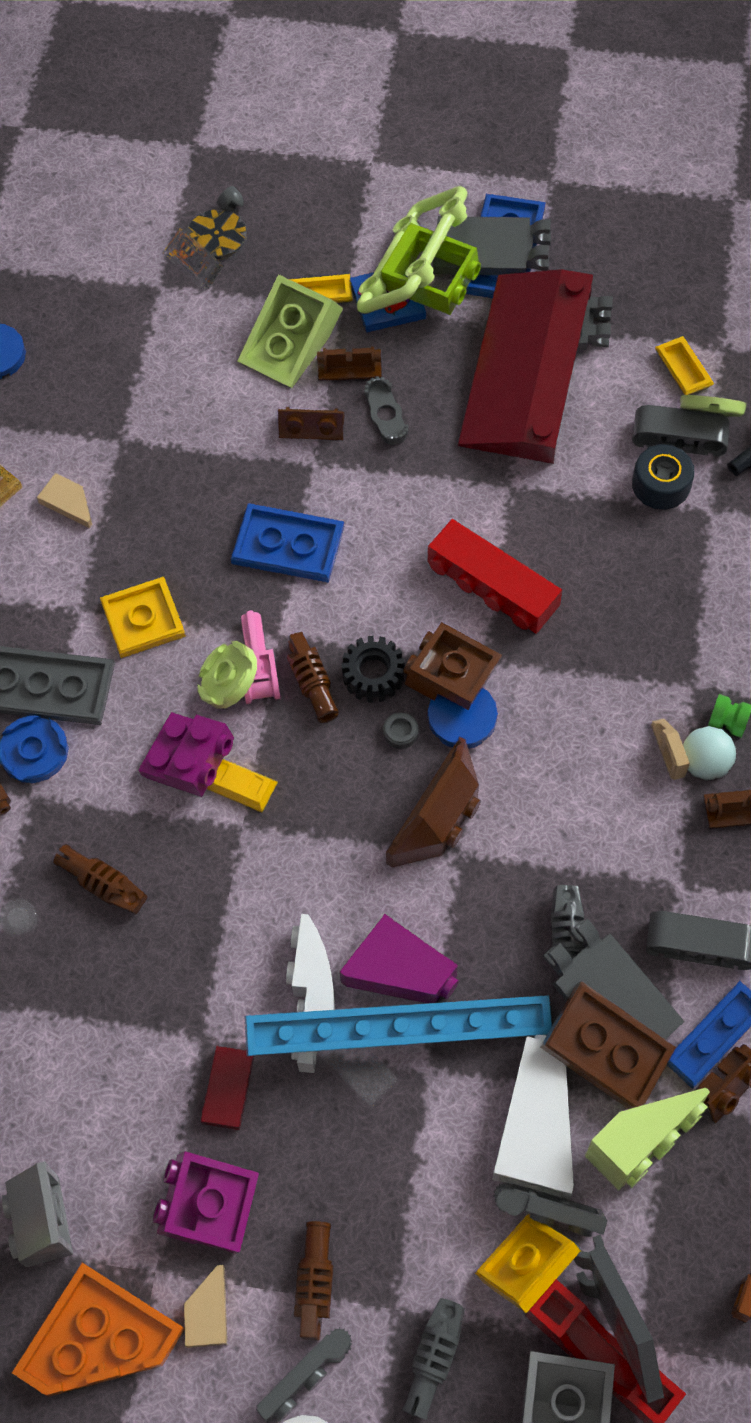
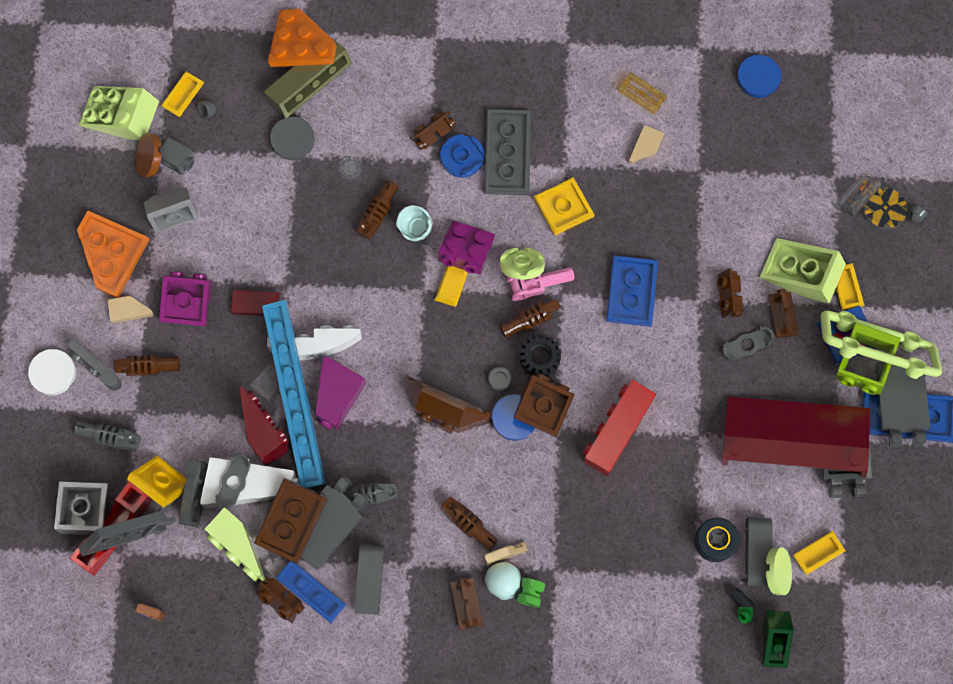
camera: 80 degrees right, 10 degrees up
none -> dark grey piece [215,454,251,509]
none -> dark red slope [240,386,289,466]
none -> light aqua hair [396,205,433,242]
none -> reddish brown hinge [440,496,499,551]

